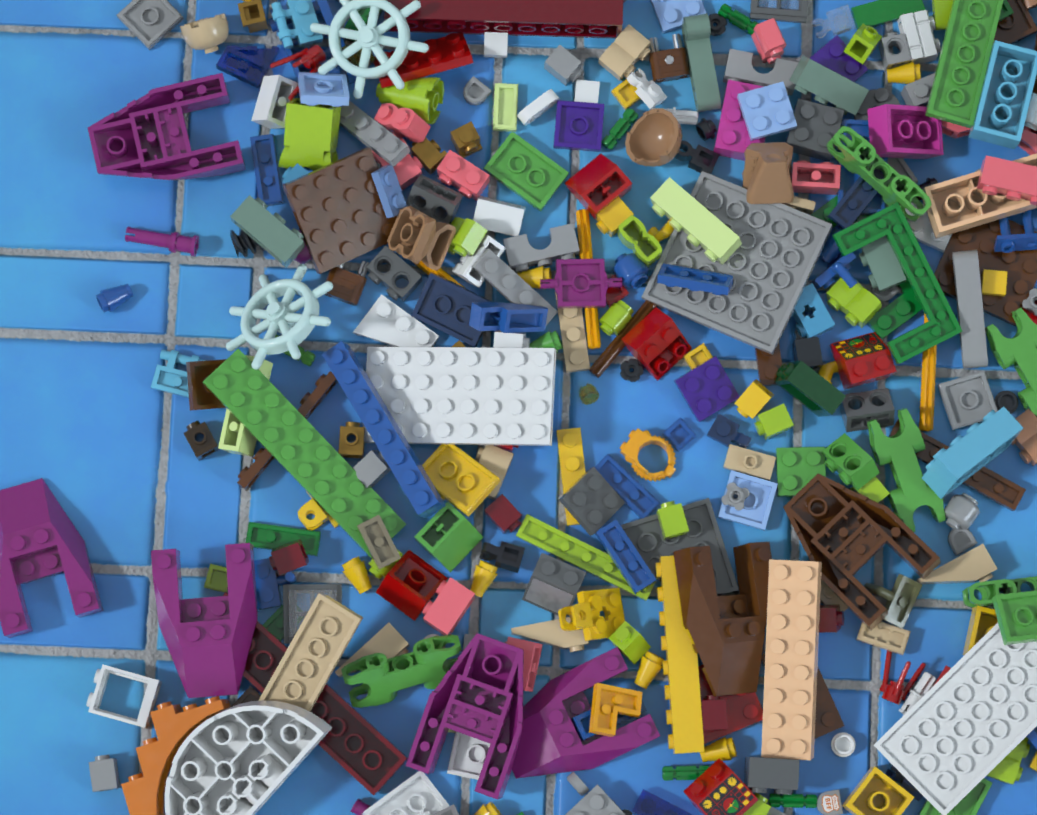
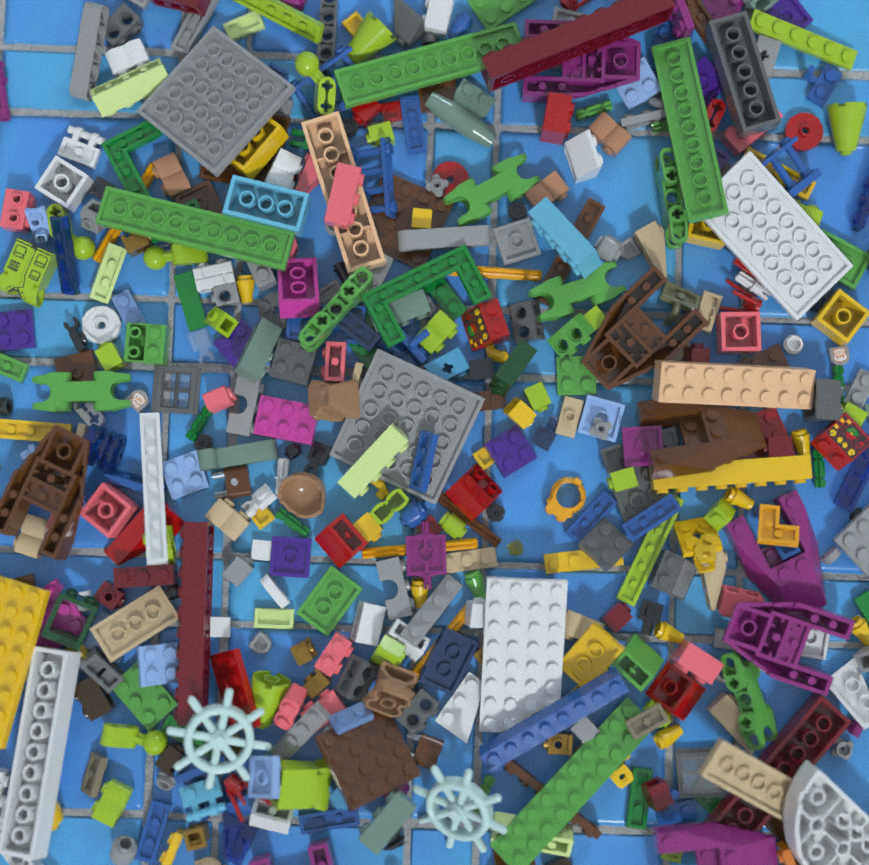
camera: 90 degrees left, 5 degrees up
blue slope [469,302,548,333] -> none
blue tile [662,417,696,452] -> none
light blue plate [737,81,797,141] -> none
none -> magenta plate [621,425,663,467]
none -> coral brick [716,312,761,354]
none -> light grey plate [831,737,854,760]

